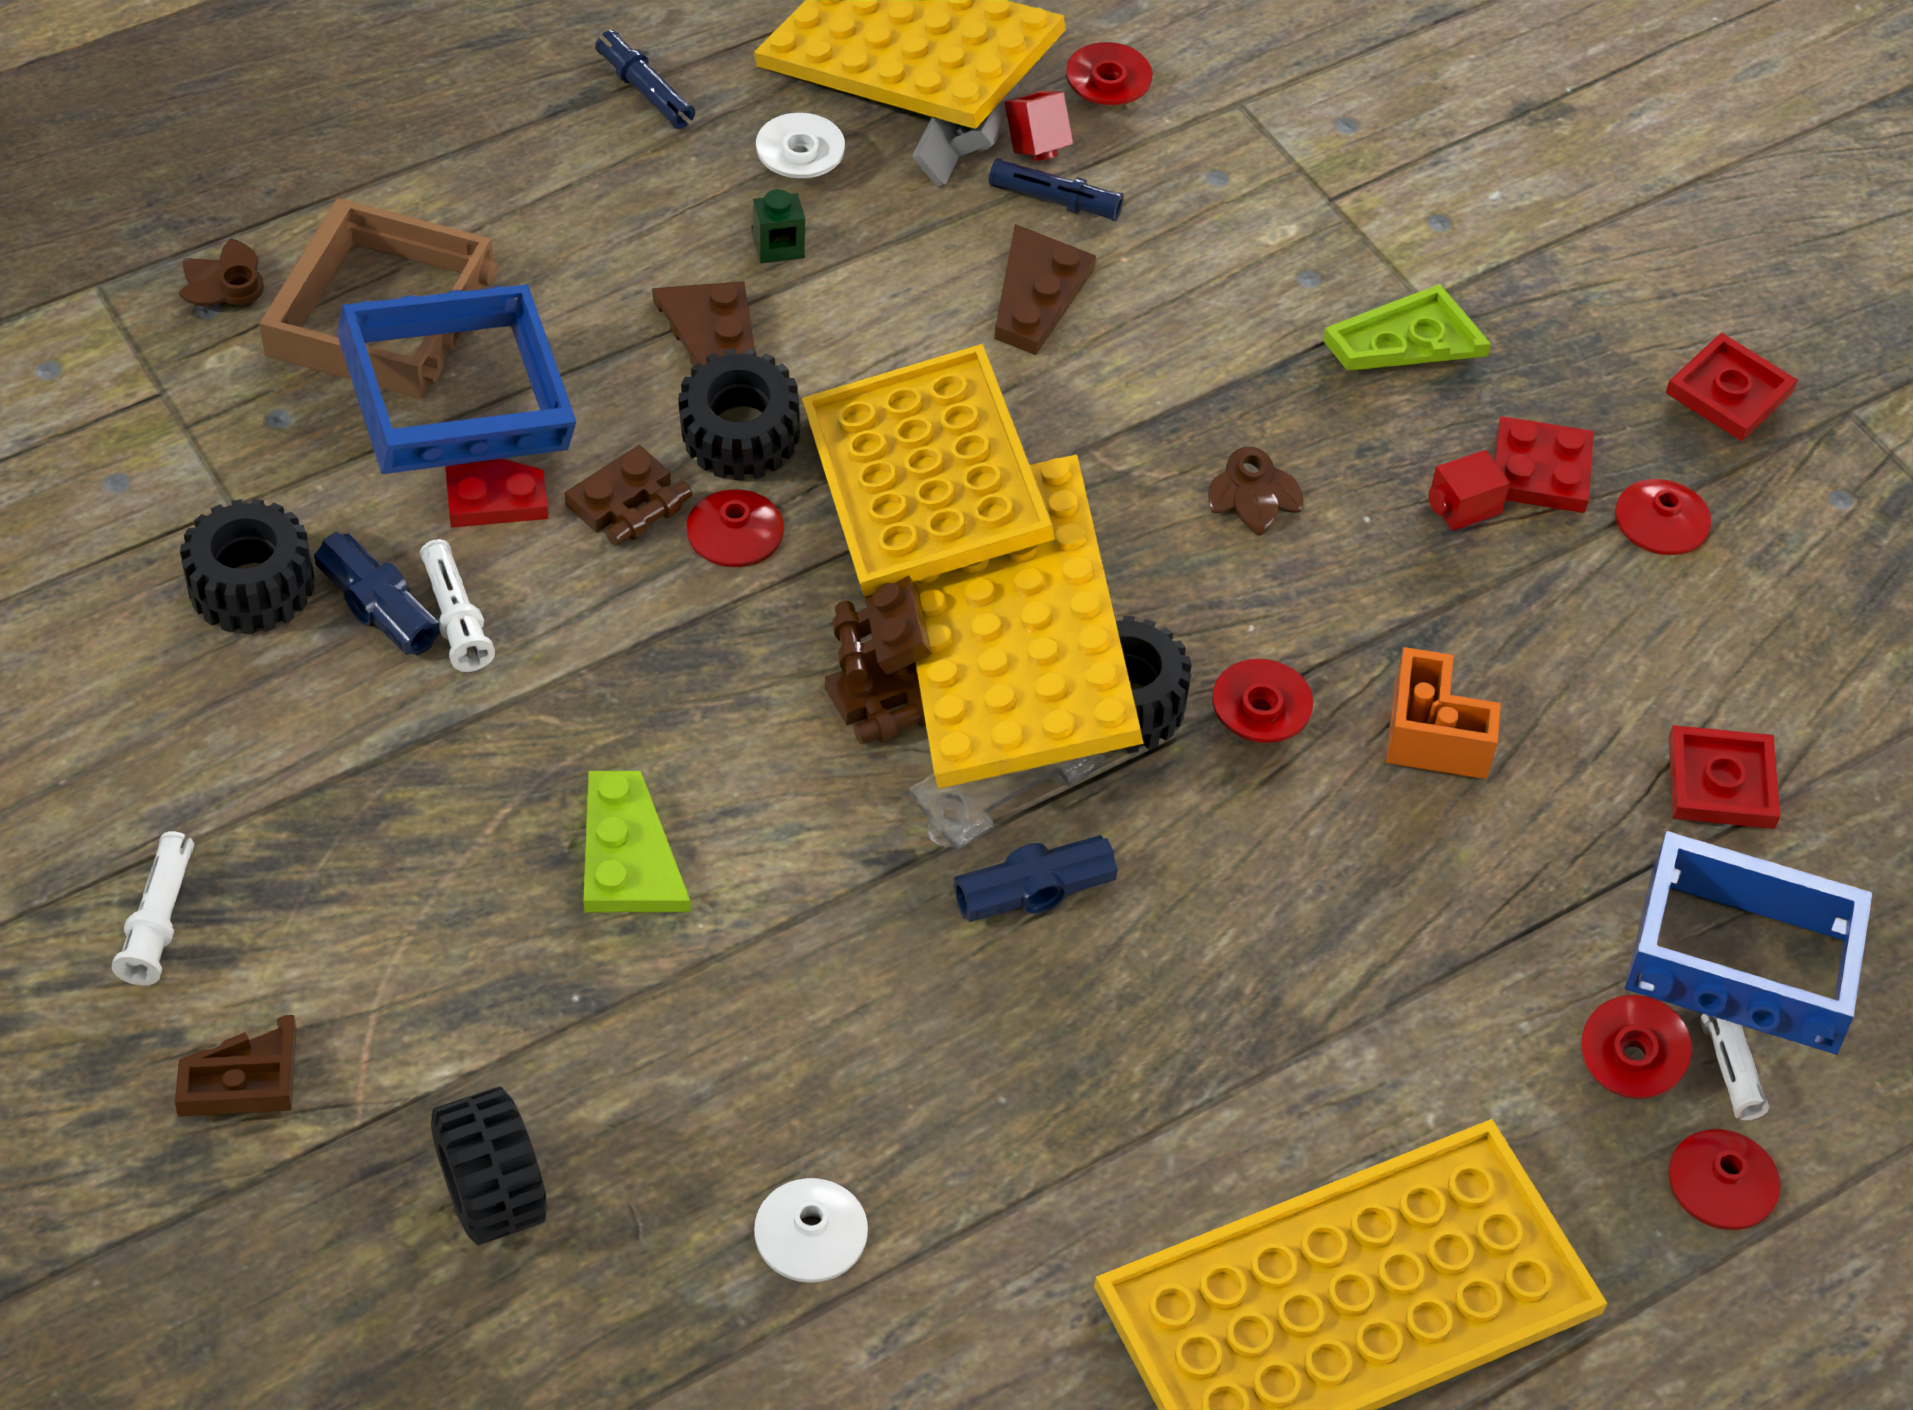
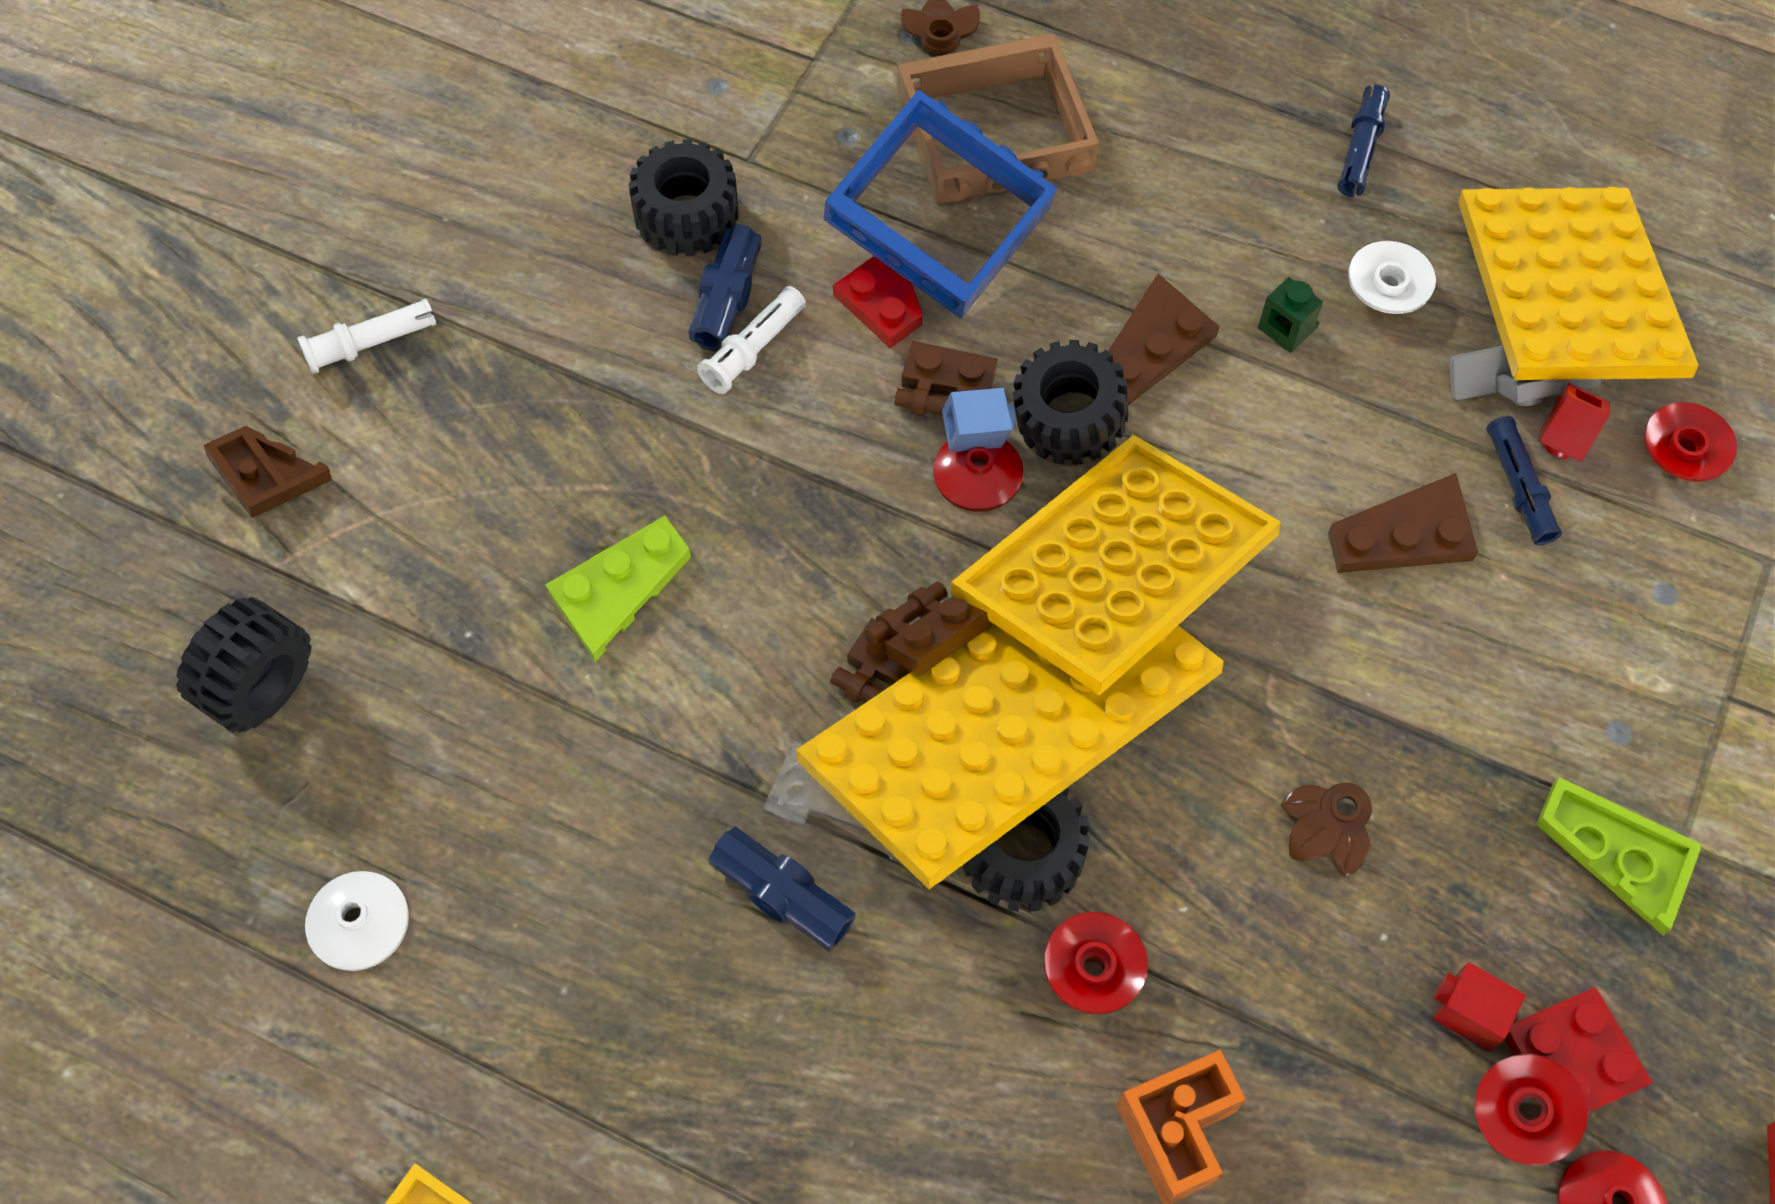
camera: 60 degrees right, 10 degrees up
none -> medium blue brick [942,388,1016,452]
none -> red dish [1475,1054,1588,1165]

